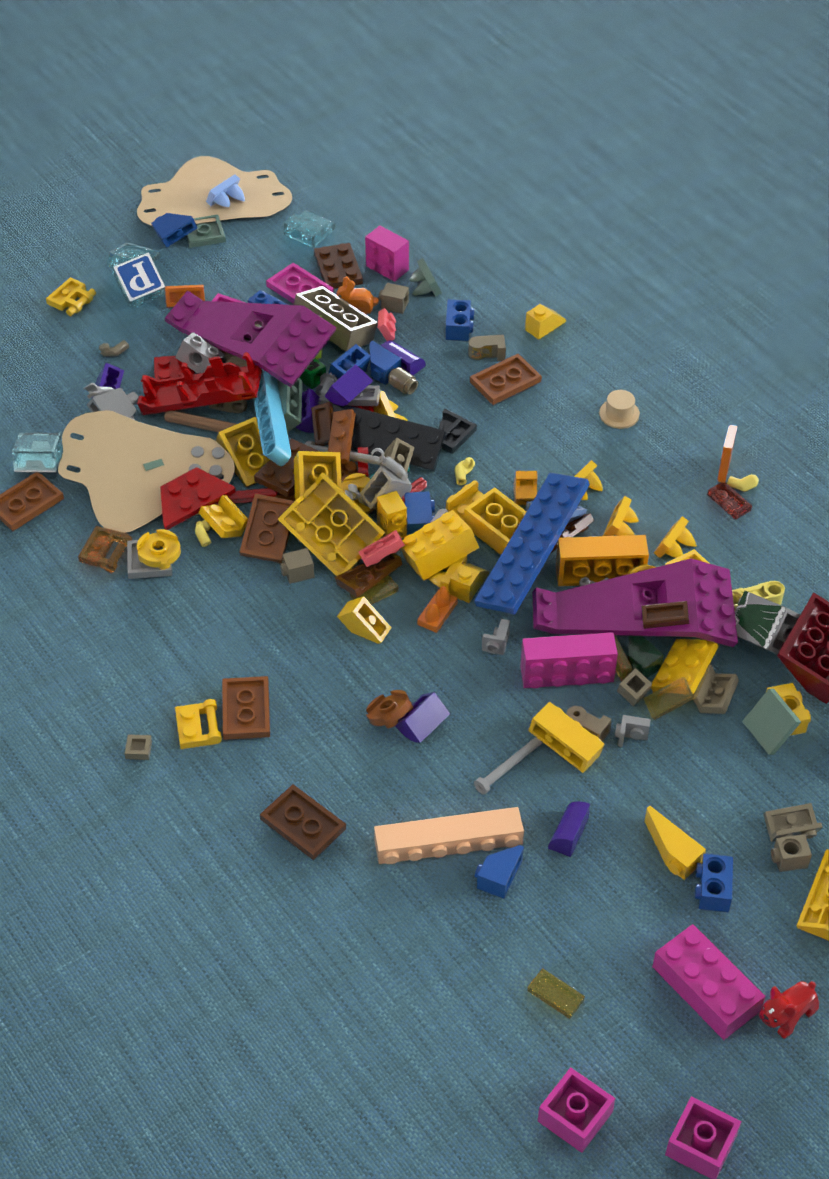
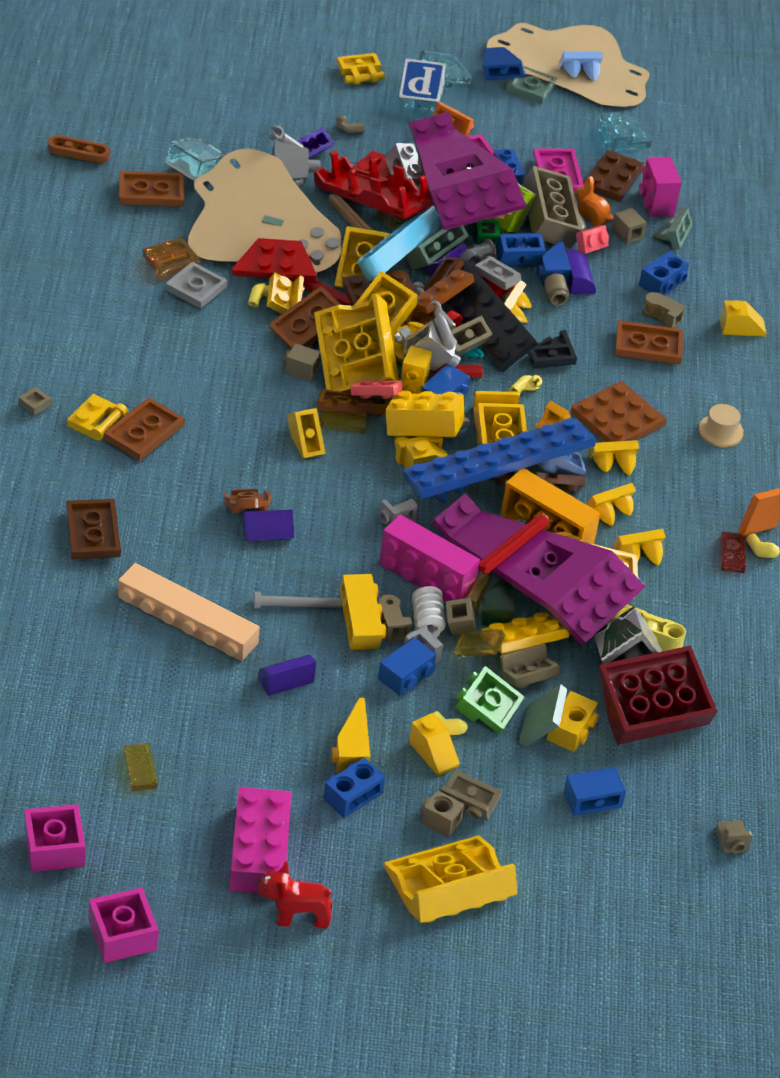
camera: 35 degrees right, 5 degrees down
yellow plate [137,529,181,570] -> none
dark purple brick [325,364,373,406] -> none
orange tile [417,586,458,633] -> none
blue slope [474,845,524,899] -> none
reddish brown tile [642,601,689,629] -> none
none -> blue brick [378,637,436,696]
none -> yellow slope [409,713,460,776]
none -> white piece [411,586,446,638]
none -> light yellow arm [434,711,468,736]
none -> bright green plate [454,666,524,734]
none -> red axle [479,513,549,574]
none -> dark orange plate [570,381,667,442]

